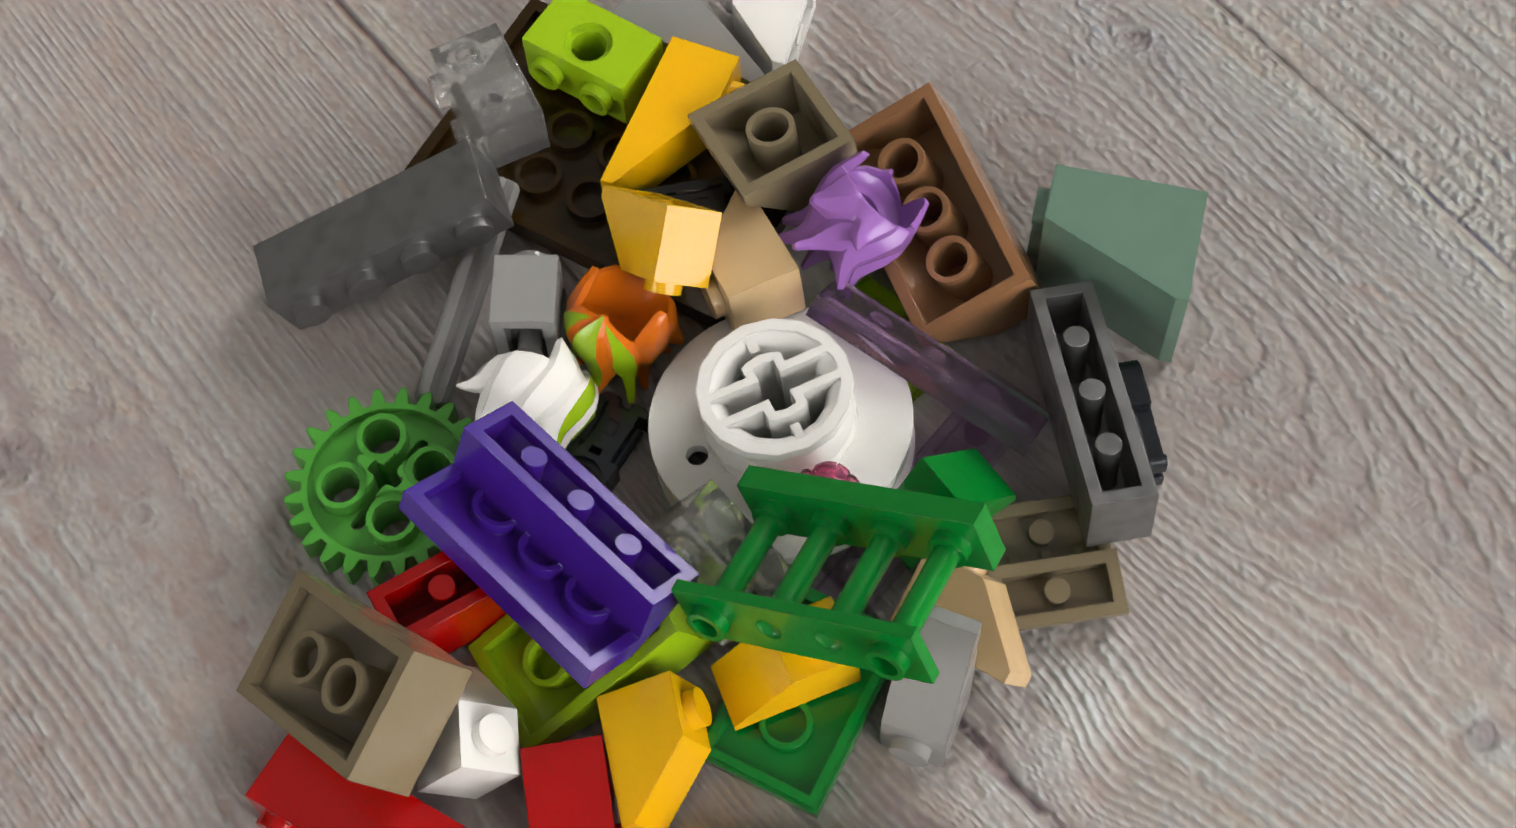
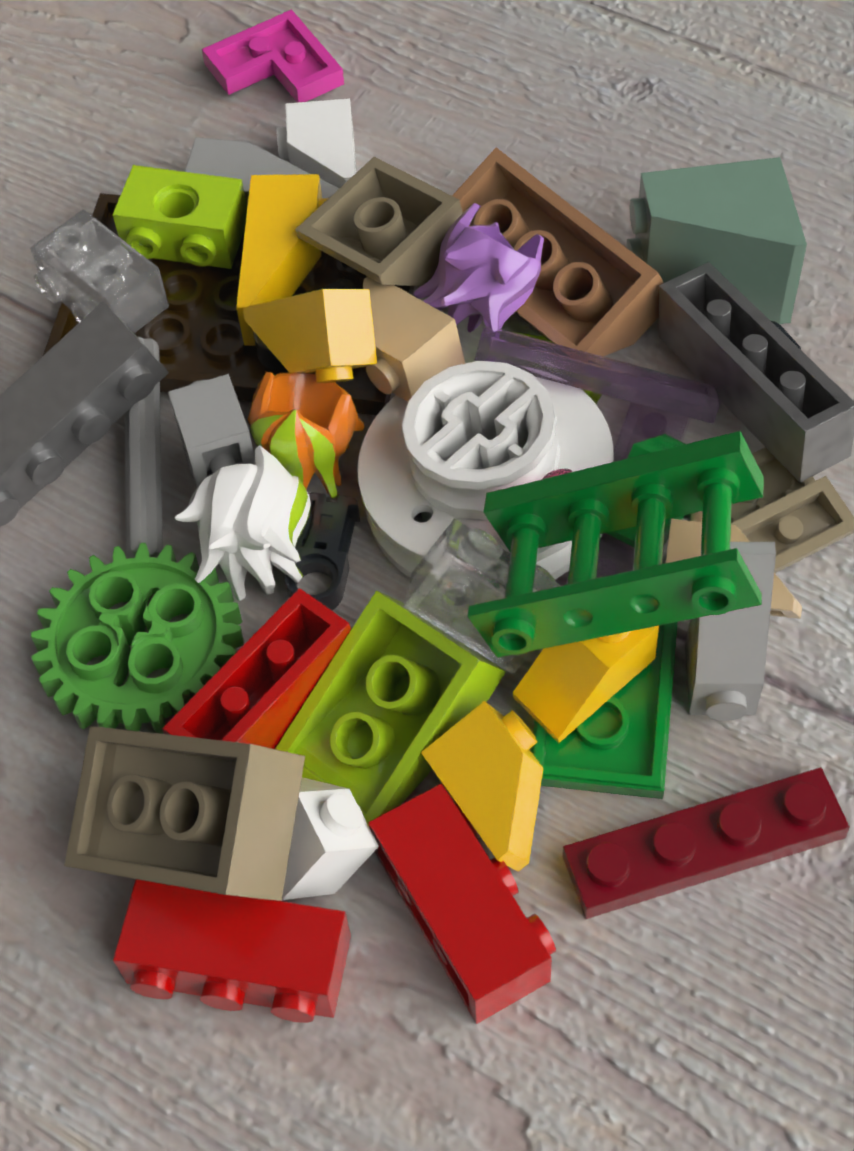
camera: 20 degrees left, 5 degrees down
dark purple slope [399,401,700,689] -> none

